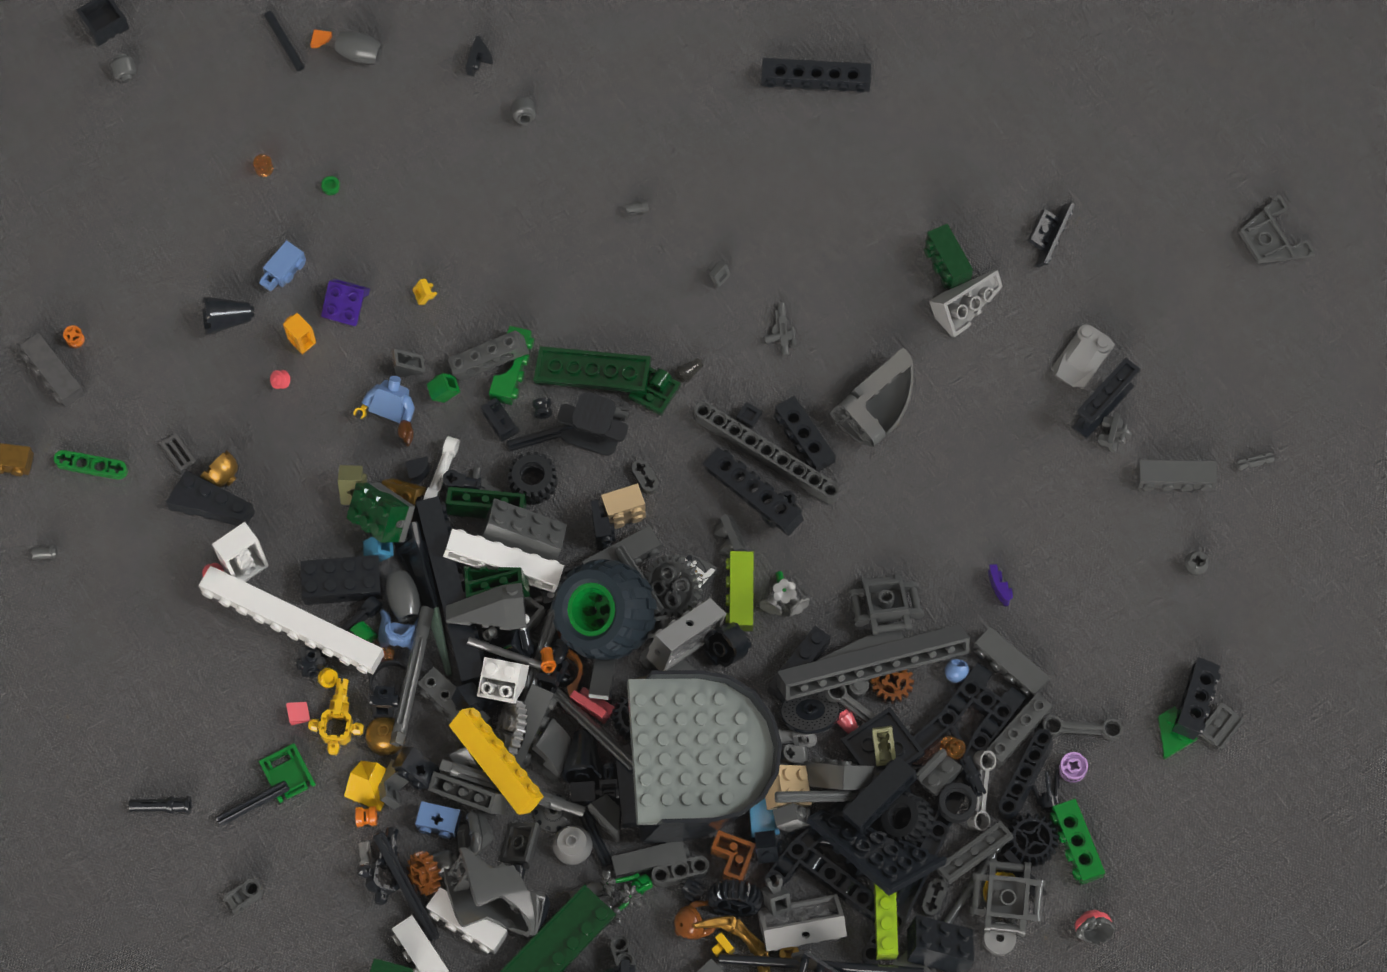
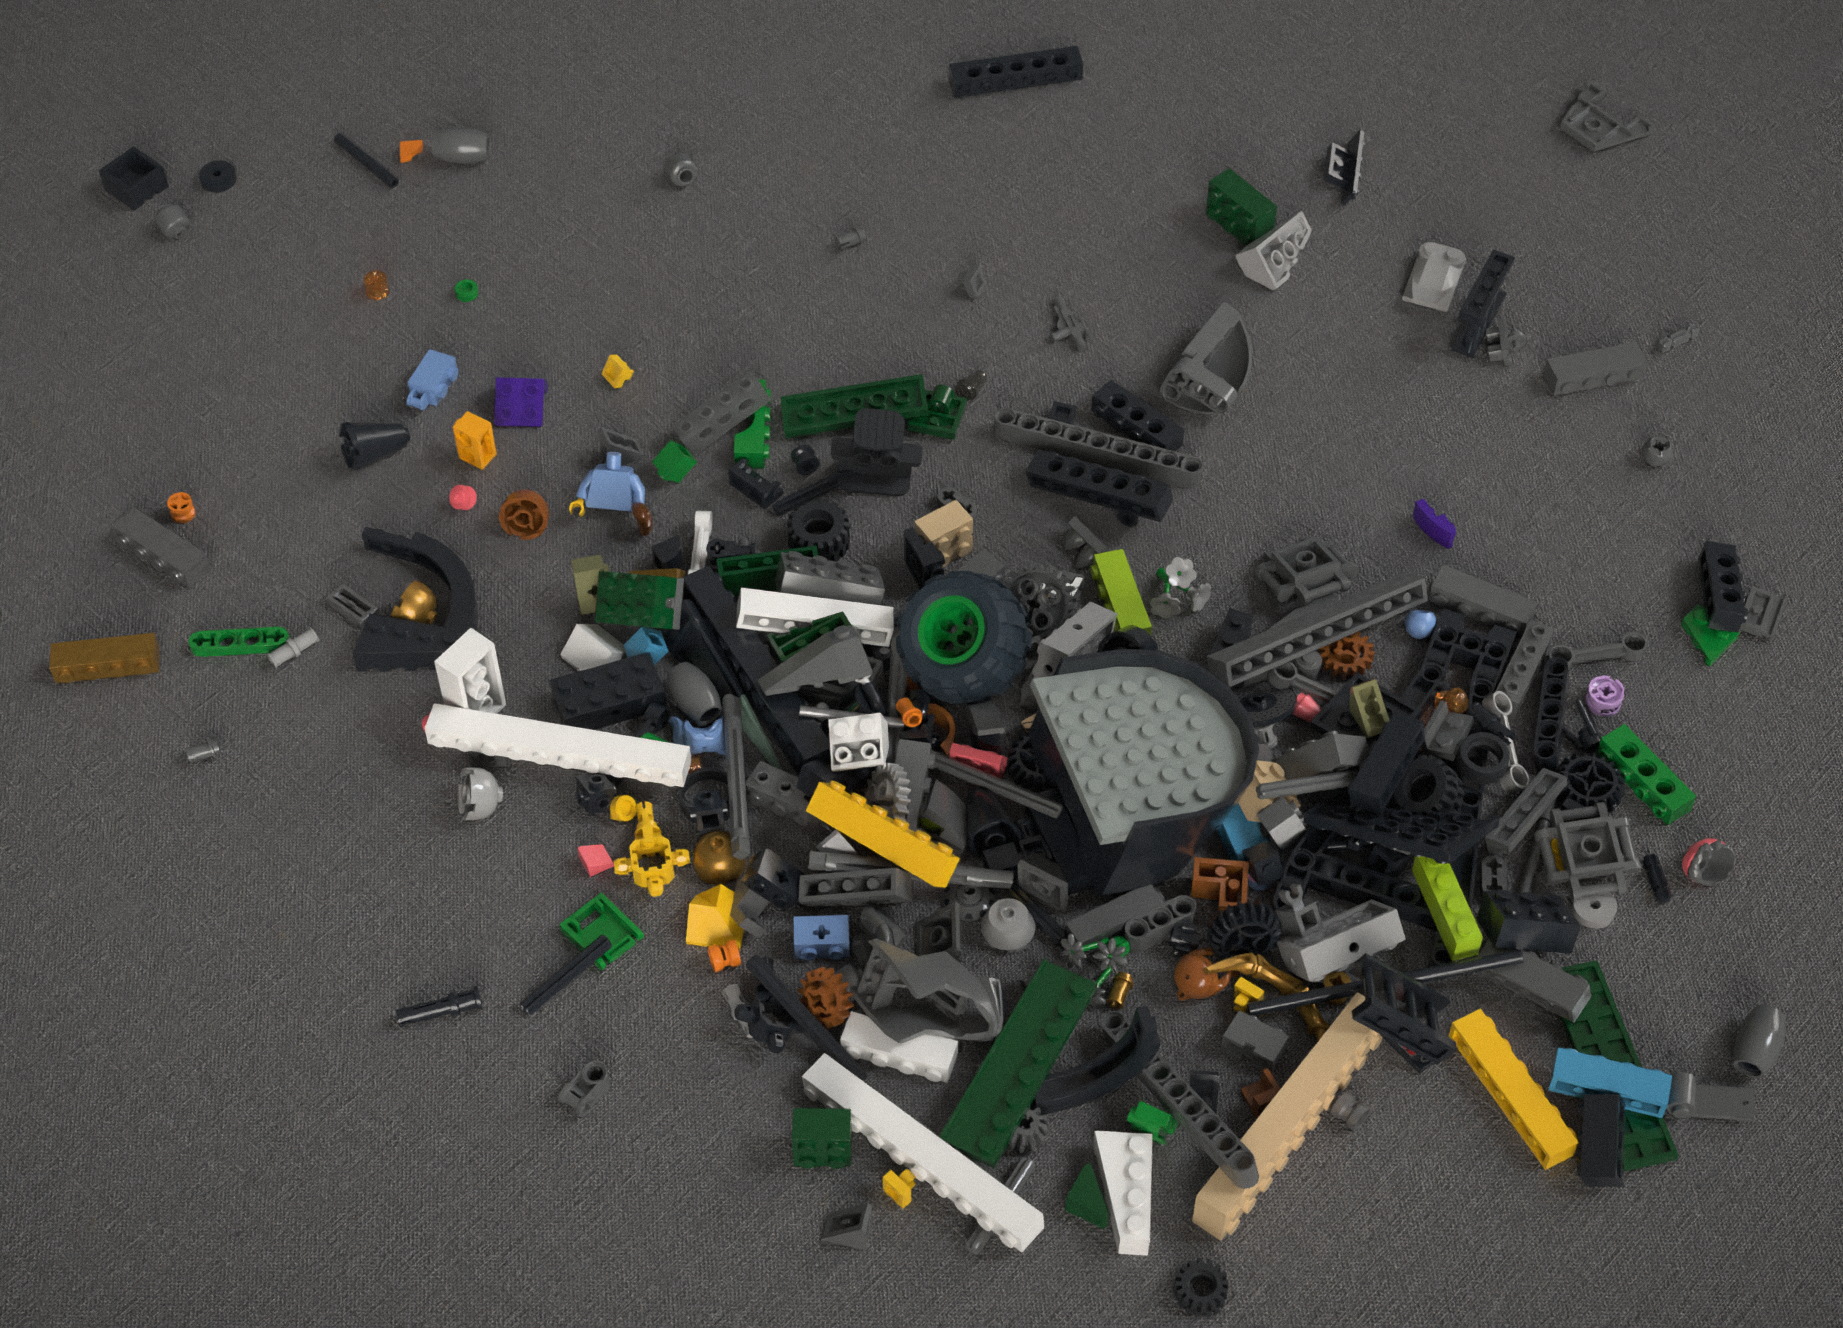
camera: 15 degrees left, 15 degrees down
black slope [466,35,493,77] -> none
none -> black piece [199,160,237,193]
none -> light grey pin [267,627,319,668]
none -> black arch [362,527,478,631]
none -> light grey cylinder [458,768,503,820]
none -> dark orange cylinder [498,489,550,540]
none -> white slope [560,624,627,671]
none -> pearl gold pin [1106,972,1134,1009]
none -> black axle [1643,854,1672,904]

